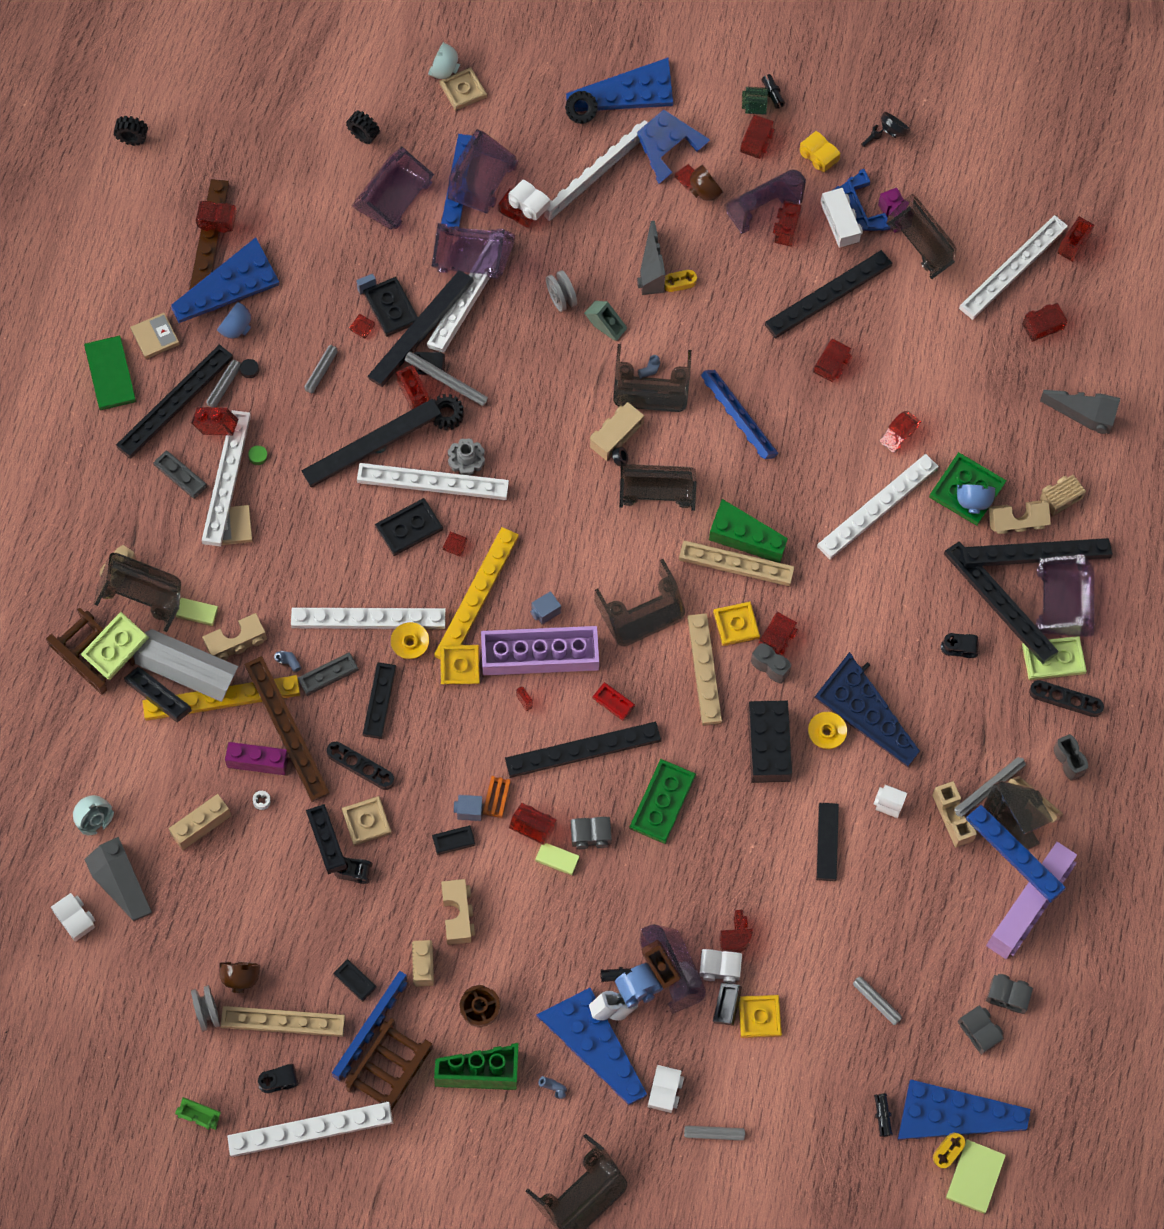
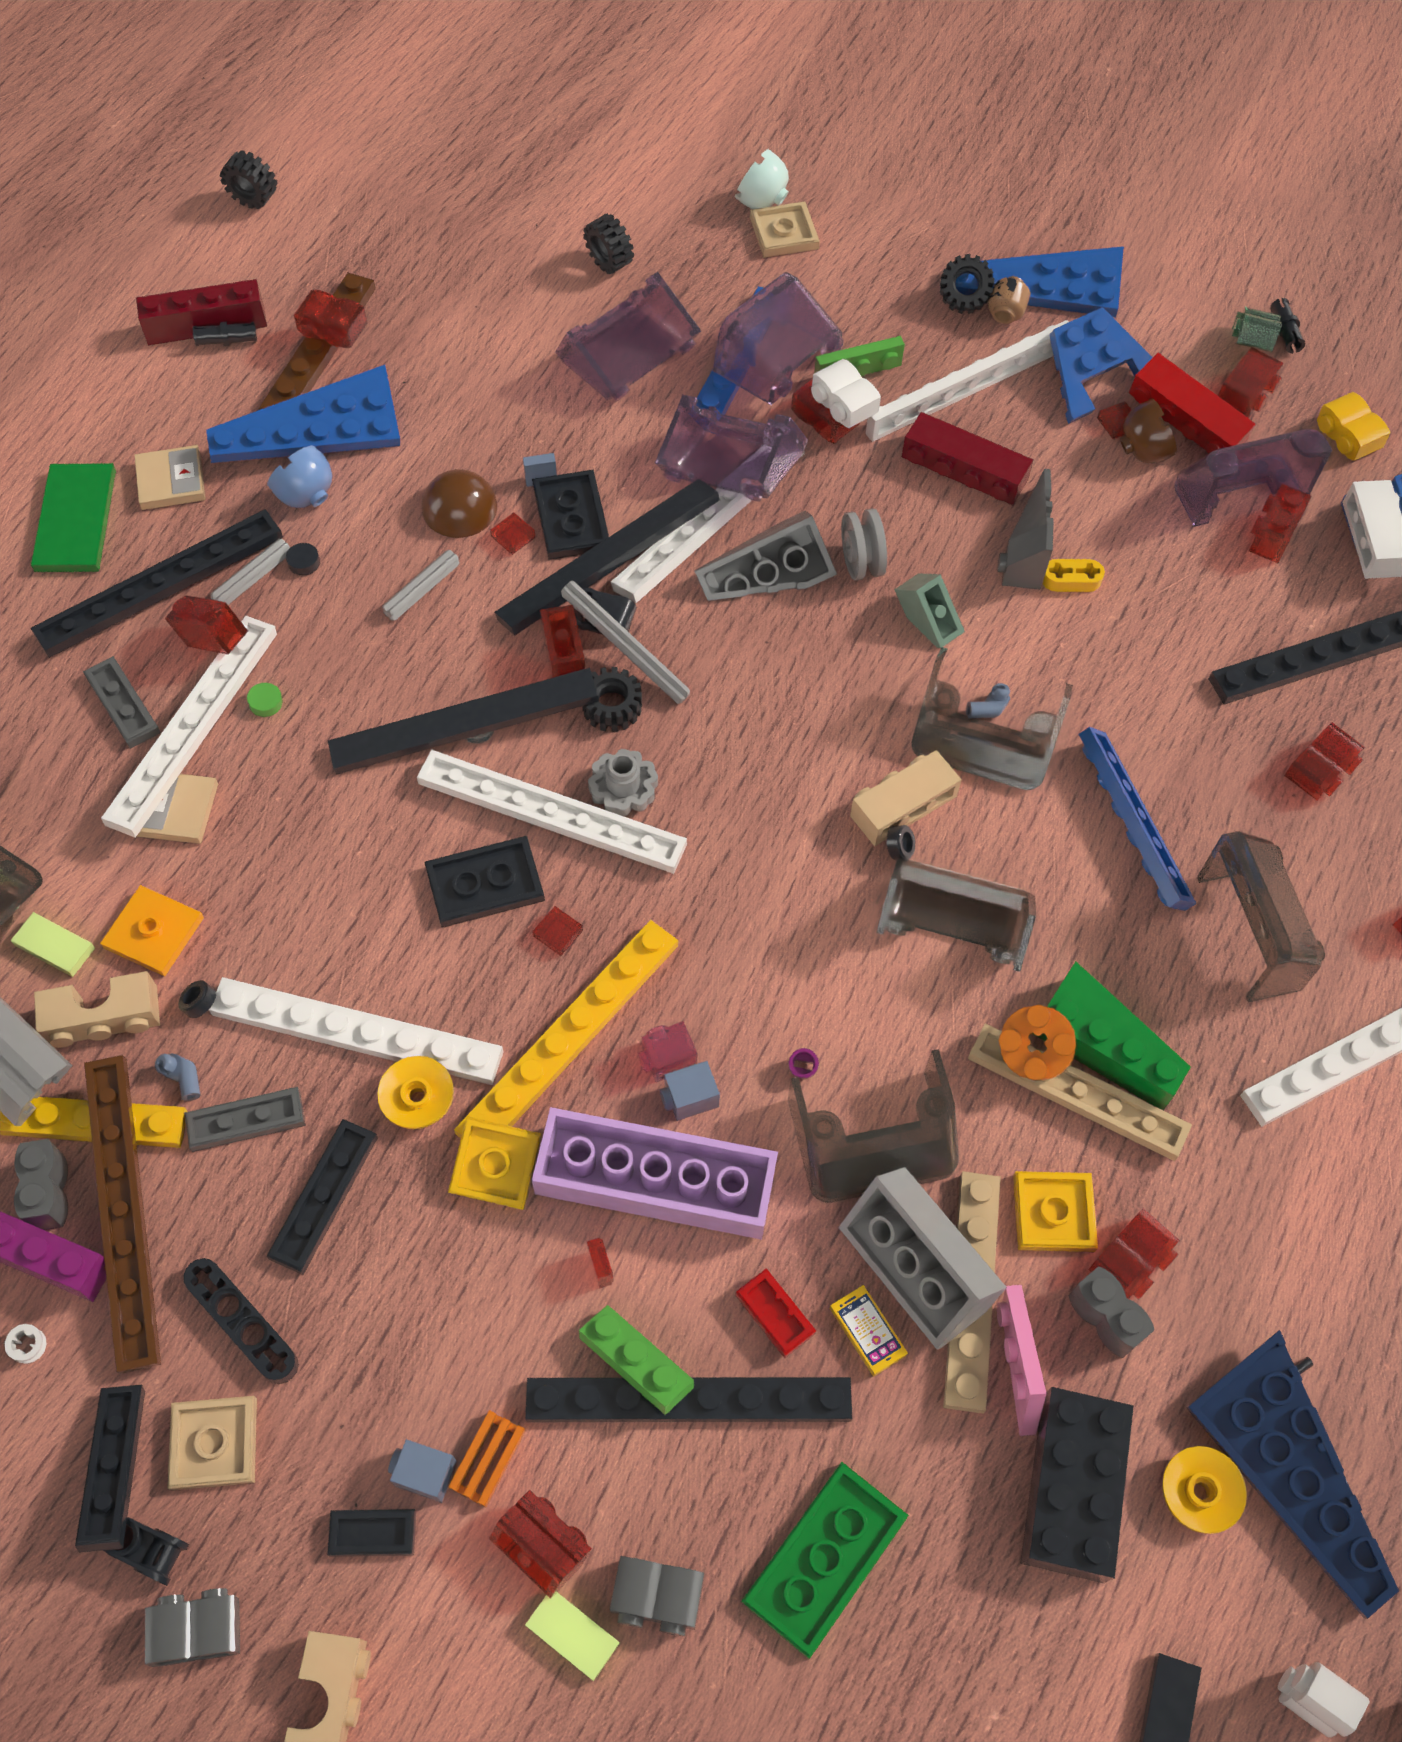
camera: 15 degrees right, 5 degrees down
none -> dark grey brick [14,1139,68,1230]
none -> light orange plate [100,885,204,977]
none -> dark red brick [136,279,267,346]
none -> dark grey brick [145,1588,240,1667]
none -> black tile [178,980,216,1018]
none -> black pin [193,321,257,346]
none -> reddish brown piece [422,469,497,538]
none -> bright green plate [579,1305,694,1415]
none -> clear pink brick [638,1021,698,1083]
none -> dark grey wedge [694,511,837,601]
none -> magenta hinge [789,1048,819,1079]
none -> bright green plate [814,336,905,376]
none -> tile [829,1285,908,1377]
none -> light grey slope [839,1167,1007,1350]
none -> dark red brick [901,412,1034,505]
none -> medium nougat head [988,276,1031,324]
none -> bright pink wing [997,1285,1046,1436]
none -> orange plate [999,1005,1076,1081]
none -> red brick [1128,352,1256,464]
none -> clear smoke windscreen [1197,831,1325,1003]

